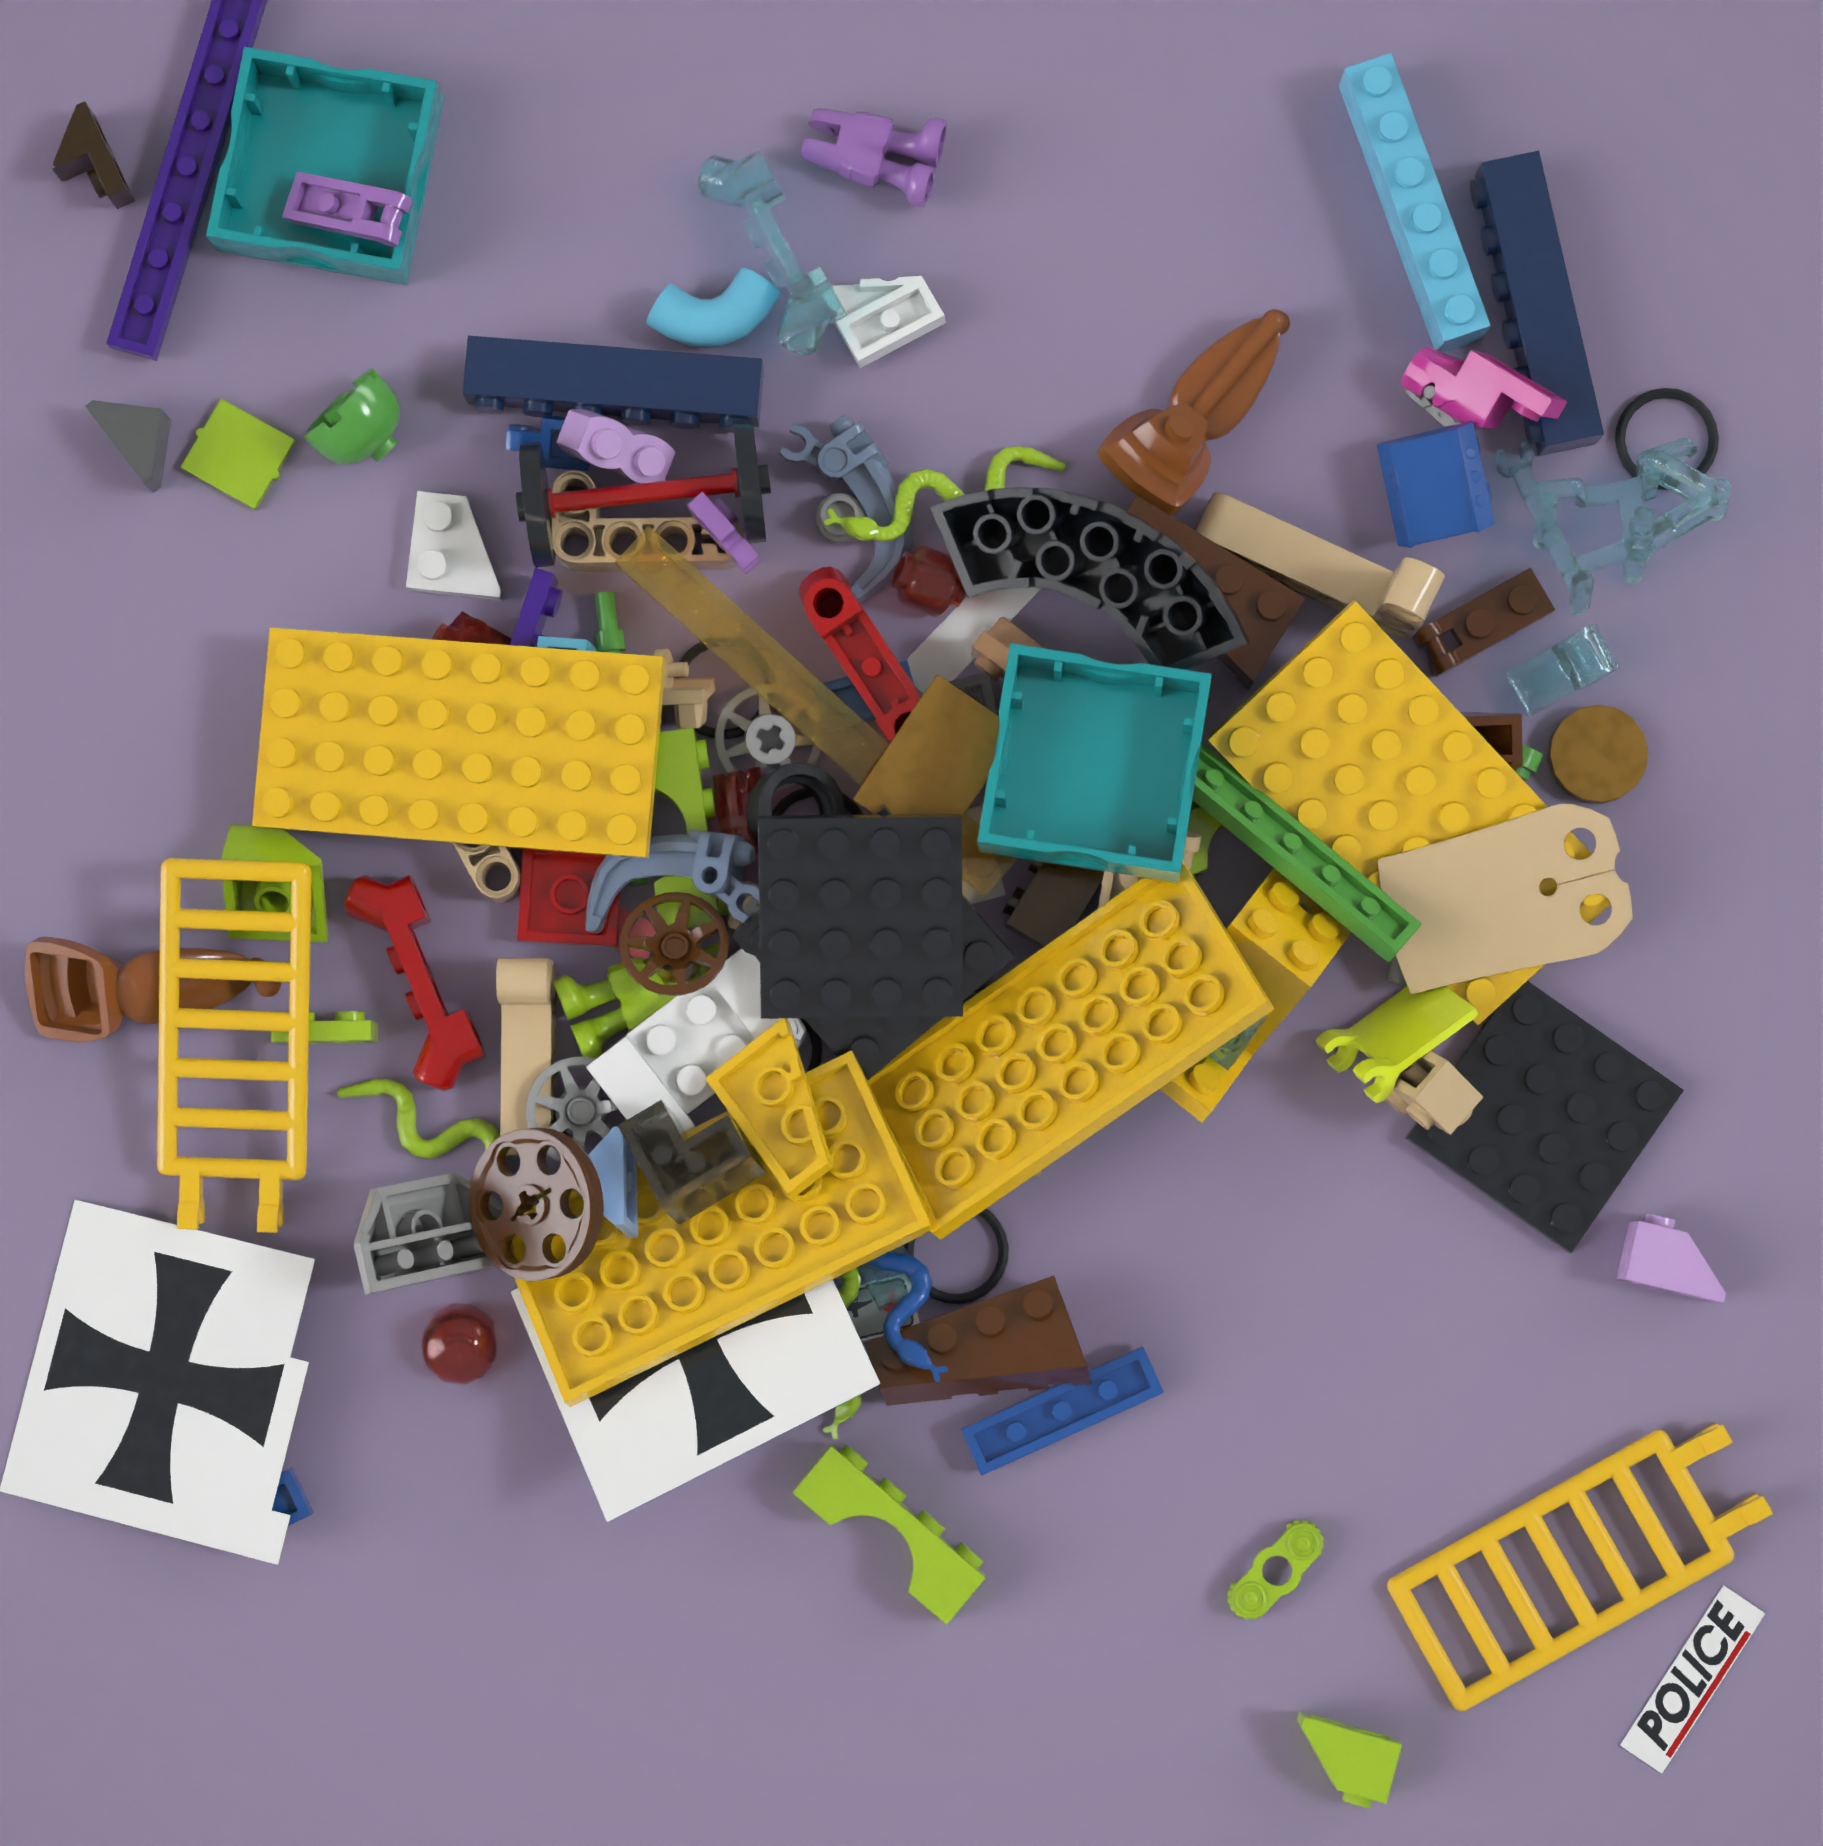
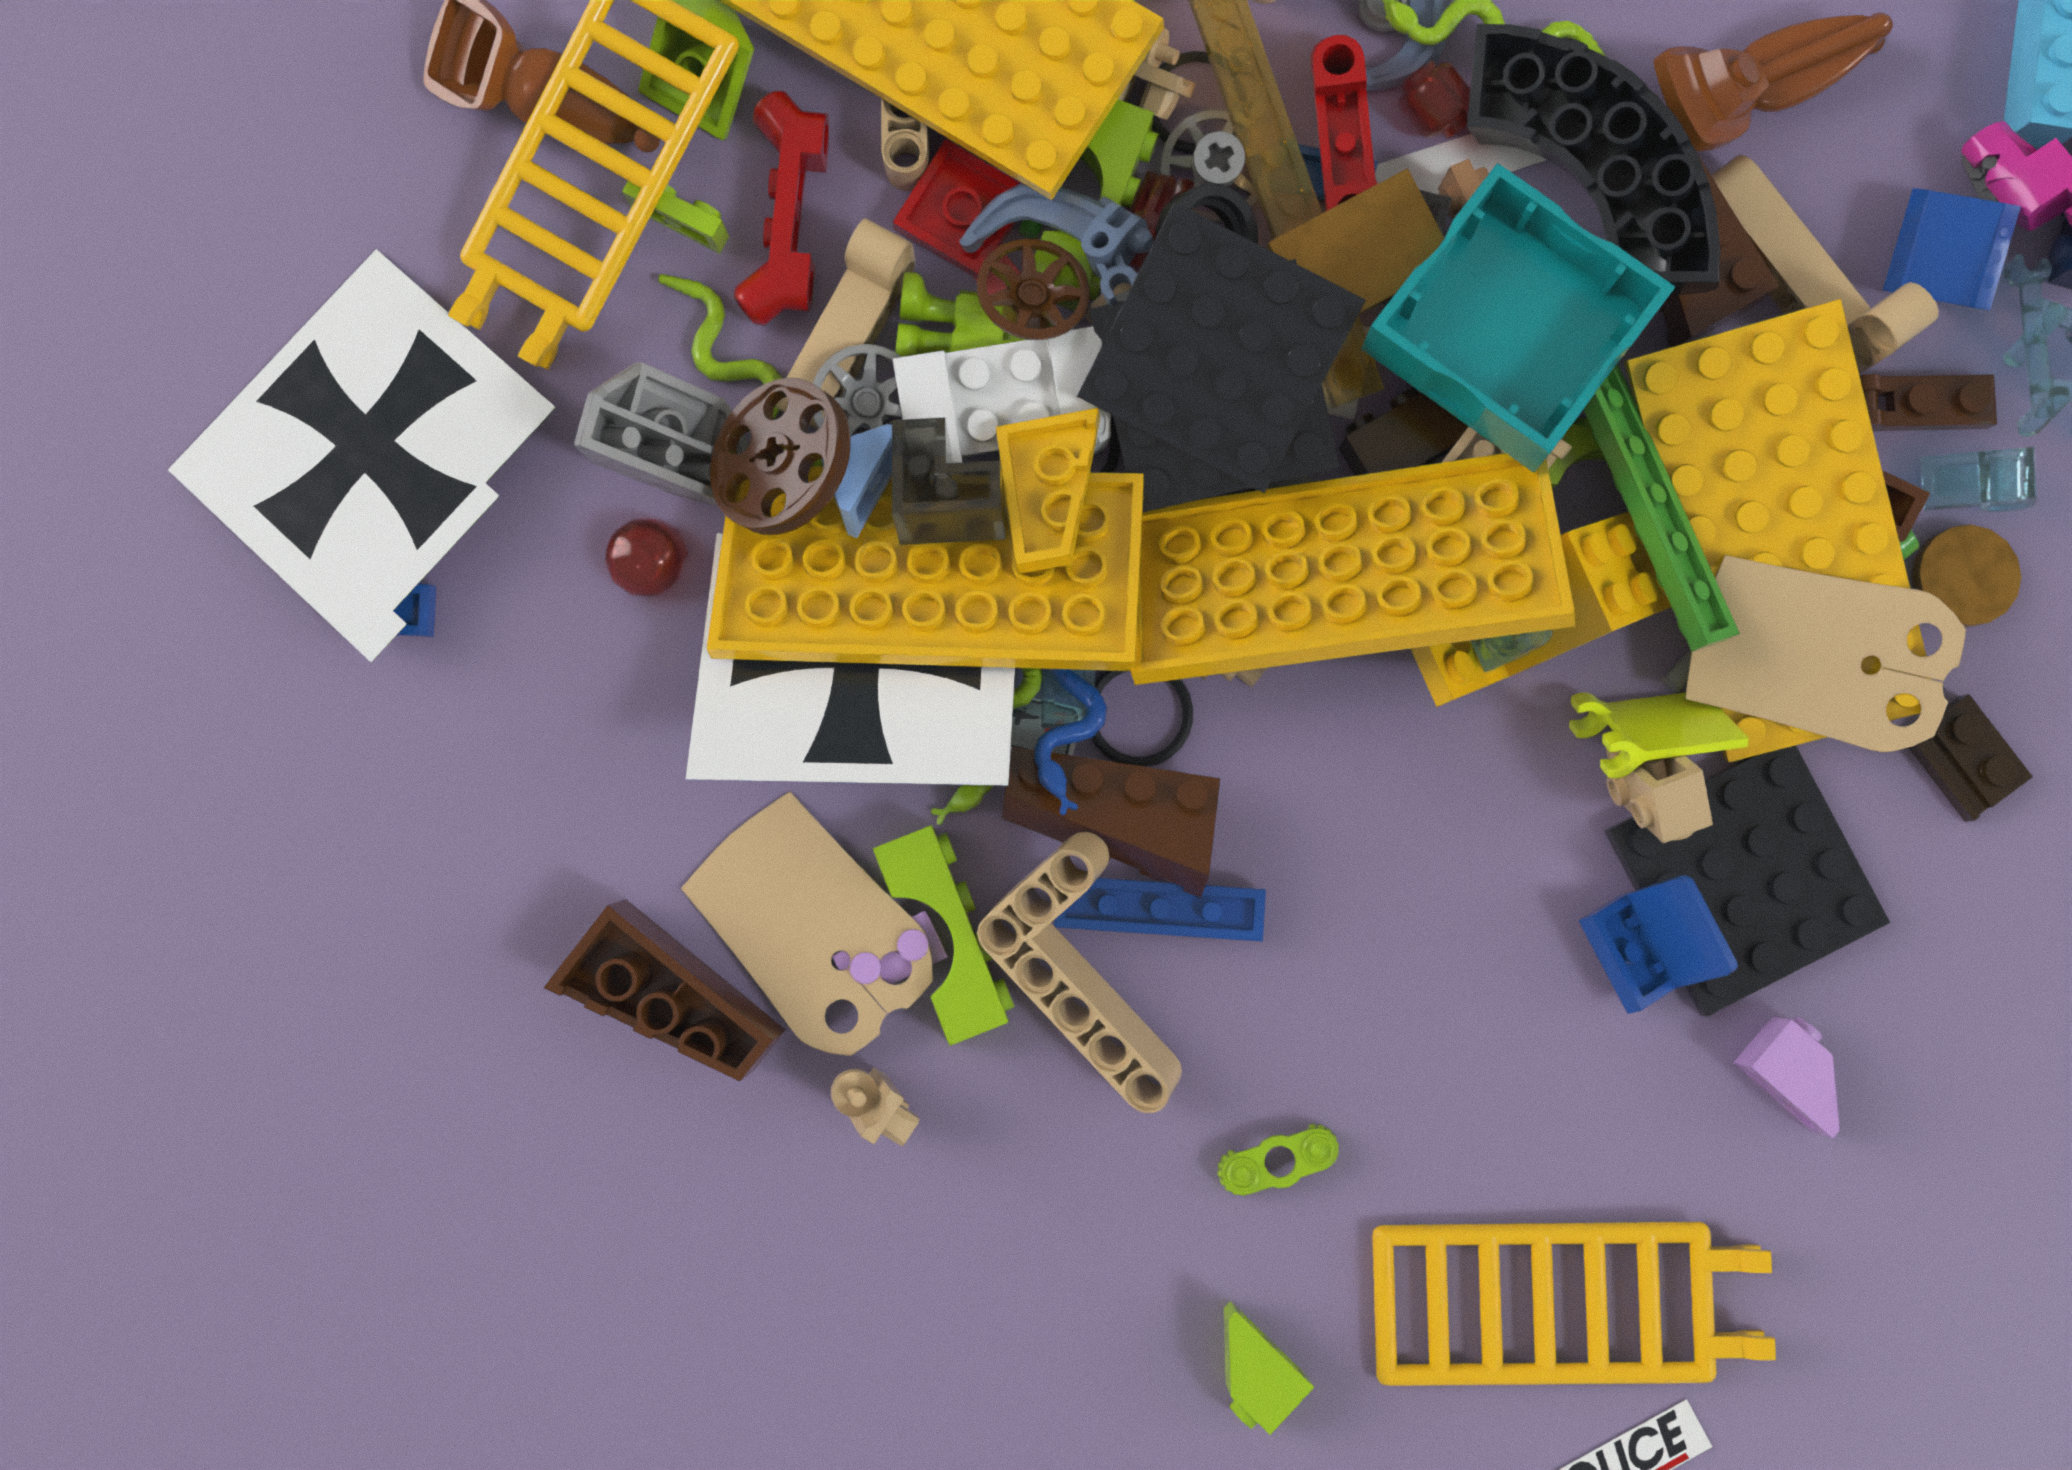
camera: 25 degrees right, 0 degrees up
none -> reddish brown wedge [543,899,786,1081]
none -> tan piece [681,791,933,1056]
none -> tan hips [831,1067,920,1146]
none -> lavender plate [832,910,949,995]
none -> tan beam [977,832,1182,1113]
none -> blue bracket [1578,875,1738,1014]
none -> dark brown plate [1908,694,2033,822]

